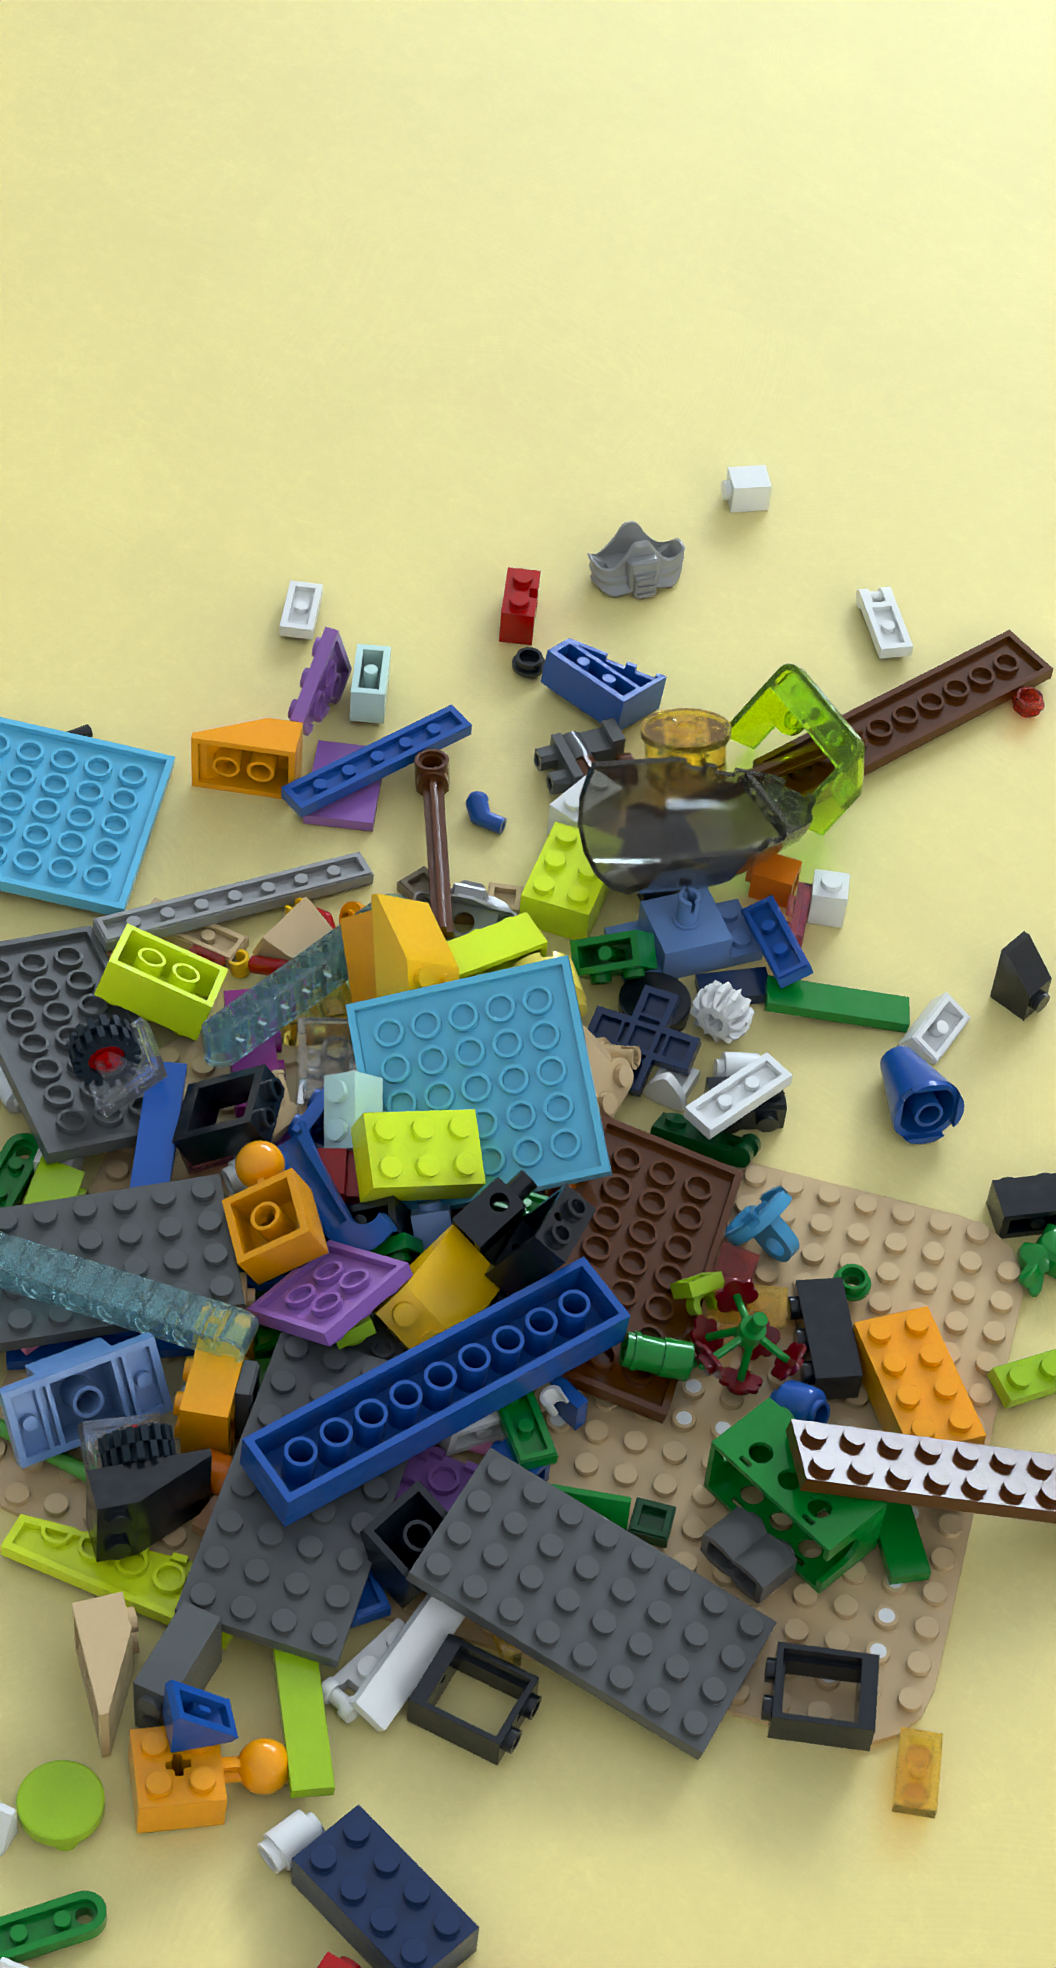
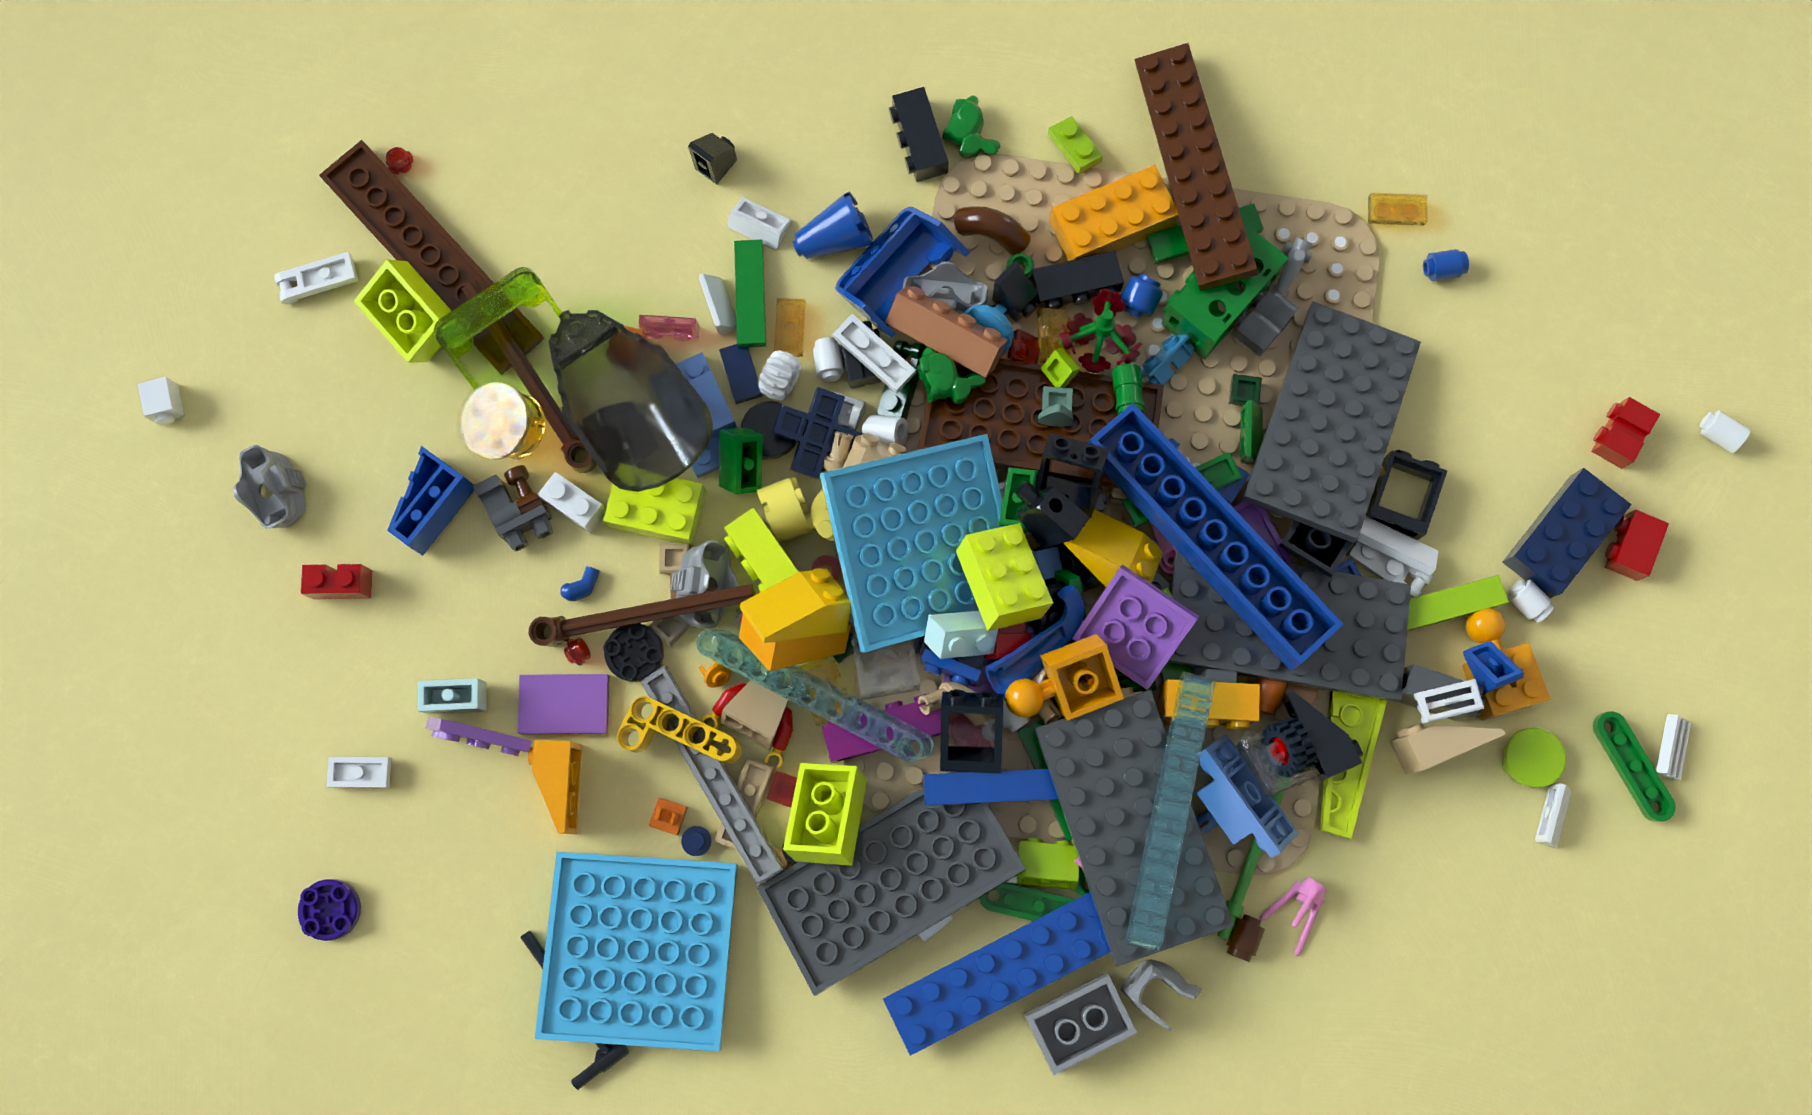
camera: 90 degrees left, 30 degrees up
plate [66,1014,168,1118] -> none
blue plate [281,704,472,818] -> none
black plate [512,647,545,678] -> none
blue tile [740,895,813,989] -> none
black window [761,1641,880,1751] -> none
white brick [807,869,850,928] -> none
none -> dark purple tile [298,879,361,941]
none -> neon yellow brick [354,260,461,363]
none -> clear red plate [564,638,591,666]
none -> black tile [603,623,664,682]
none -> yellow beam [617,696,742,763]
none -> orange tile [649,797,688,836]
none -> dark blue plate [681,826,712,856]
none -> white slope [699,274,736,335]
none -> clear yellow plate [774,298,806,357]
none -> blue windscreen [835,206,970,338]
none -> white brick [862,415,908,446]
none -> nougat brick [885,286,1008,378]
none -> light grey piece [902,261,988,314]
none -> green animal [916,347,986,404]
none -> reddish brown cylinder [954,206,1031,255]
none -> black slope [992,261,1038,322]
none -> sand green tile [1038,386,1074,427]
none -> dark azure hinge [1141,335,1195,385]
none -> light grey piece [1273,237,1313,296]
none -> white tile [1414,679,1484,724]
none -> blue brick [1423,249,1469,281]

